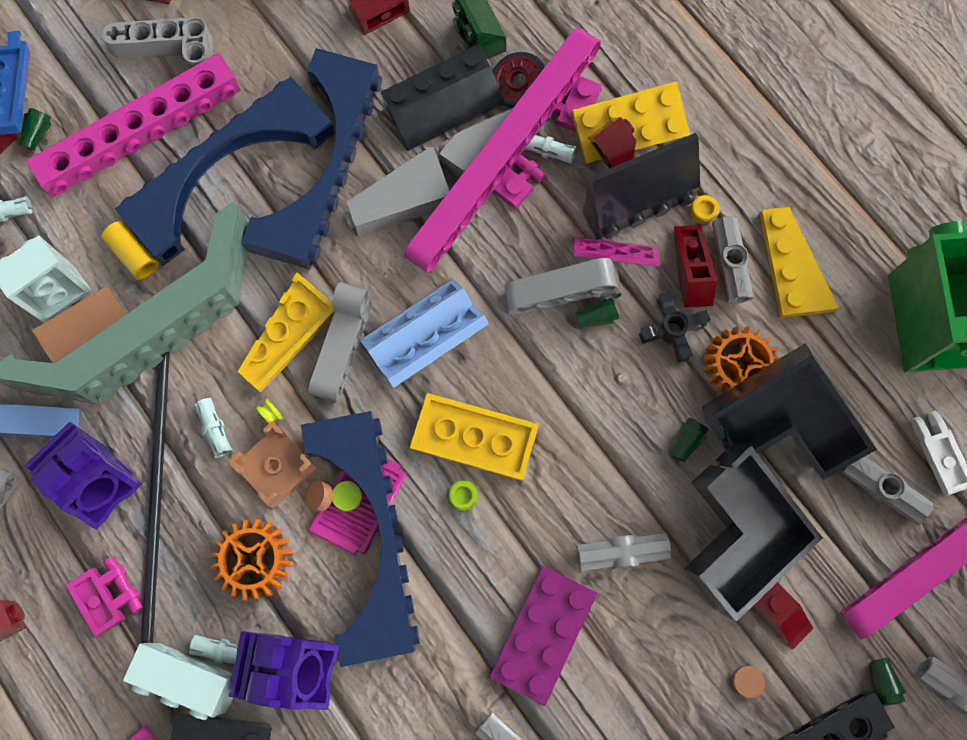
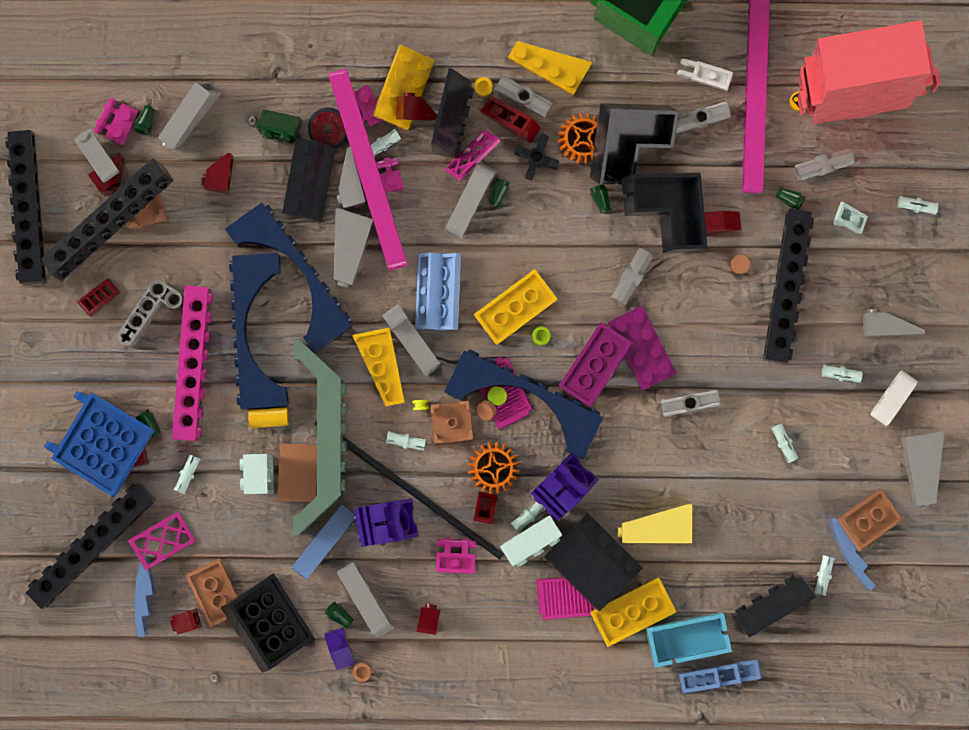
camera: 55 degrees left, 10 degrees up
none -> dark red slope [473,491,498,525]
none -> magenta plate [559,322,633,407]

